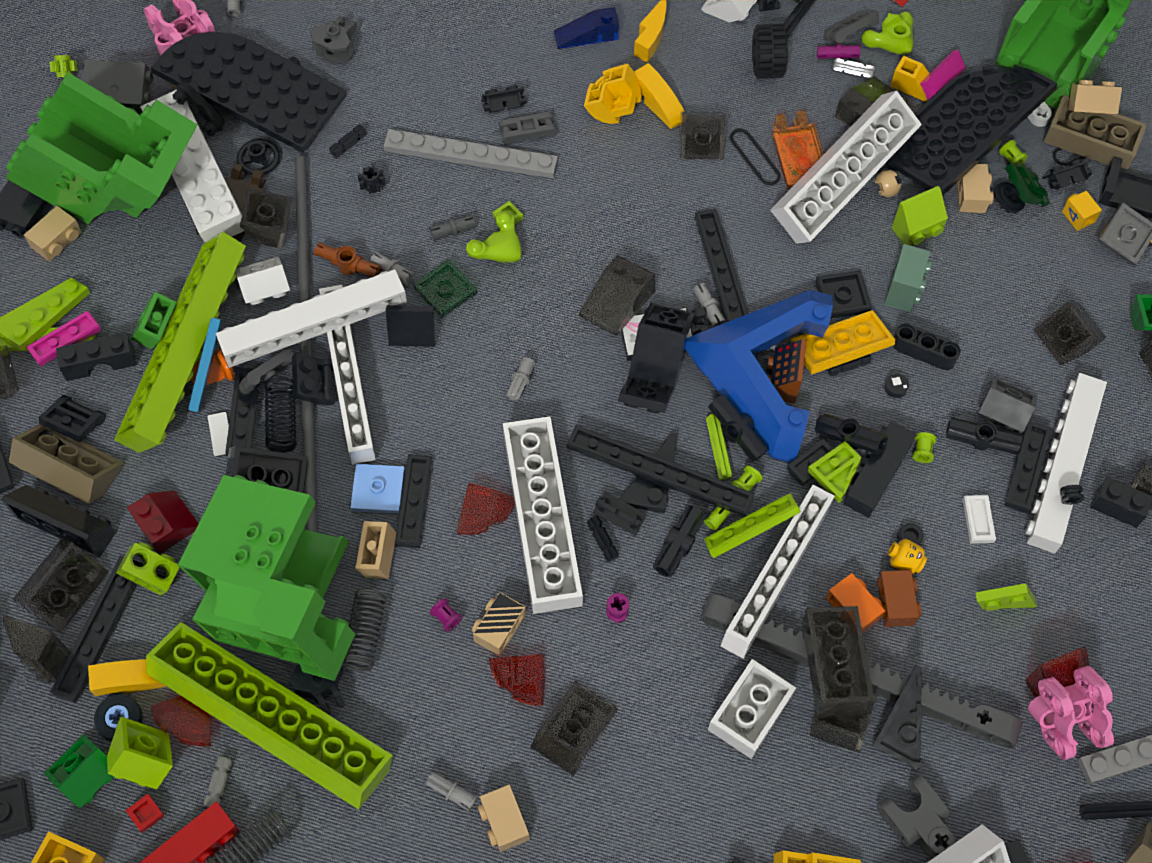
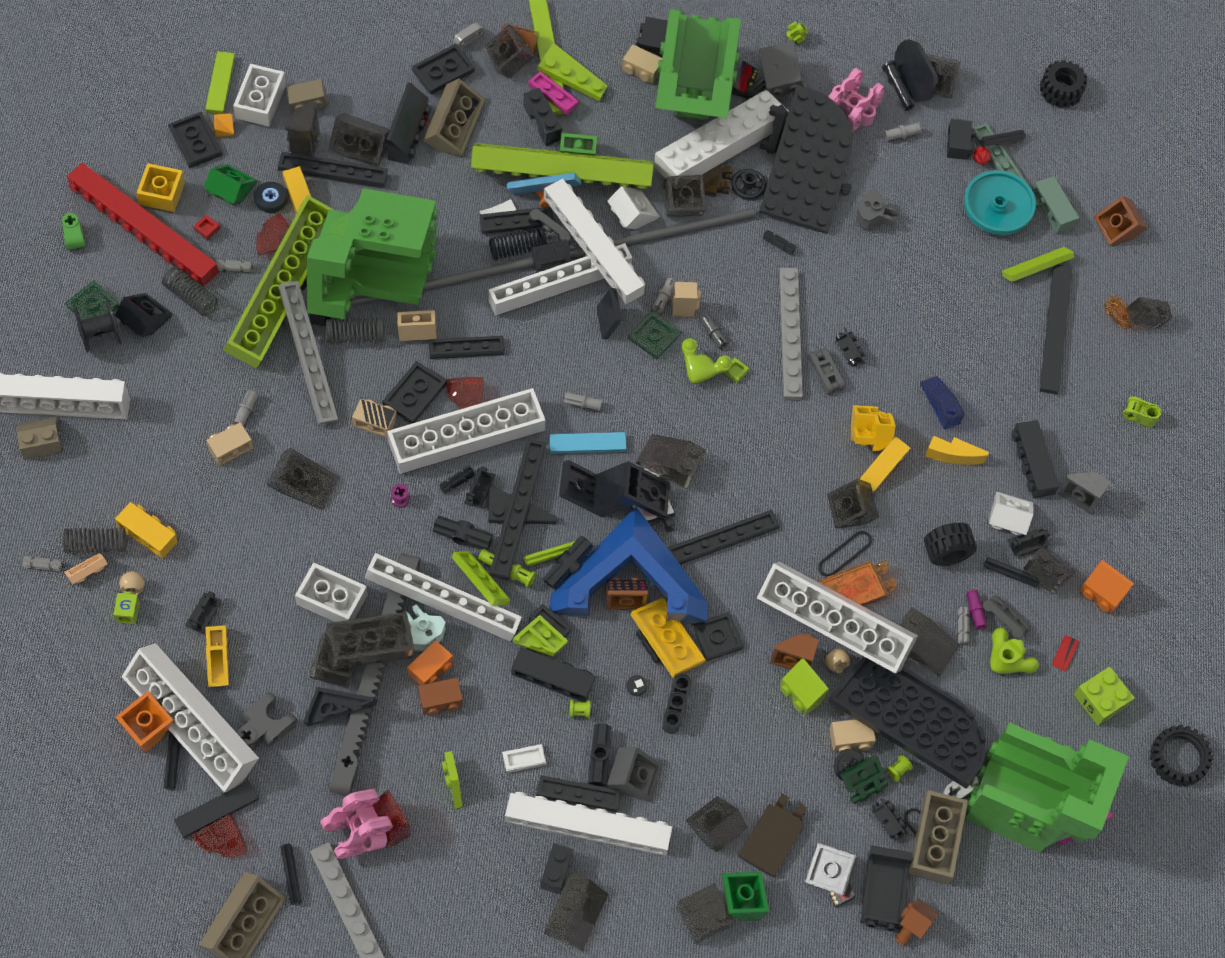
camera: 75 degrees right, 0 degrees up
black plate [38,394,106,443] -> none
lime slope [107,717,173,790] -> none
lime brick [116,542,180,596] -> none
dark red slope [126,490,198,555] -> none
black slope [226,446,308,493] -> none
dark orange pin [314,242,381,277] -> none
light blue plate [350,464,405,514] -> none
black gear [358,166,386,194] -> none
magenta bush [429,598,463,632] -> none
clear red brick [489,654,545,706] -> none
light grey pin [692,283,726,327] -> none
black piece [815,414,888,455] -> none
sand green brick [884,244,932,312] -> none
yellow head [888,539,927,574] -> none
yellow slope [890,56,930,102] -> none
black tile [897,524,924,546] -> none
dark pink tile [920,50,966,101] -> none
black bush [1060,485,1084,505] -> none
yellow brick [1062,191,1102,231] -> none
tan brick [1068,80,1122,114] -> none
none -> light grey plate [279,281,338,425]
none -> black plate [382,361,447,424]
none -> light aqua hinge [402,605,446,652]
none -> medium azure tile [549,432,626,454]
none -> tan brick [672,282,701,317]
none -> dark brown tile [738,793,807,878]
none -> dark orange slope [770,634,819,670]

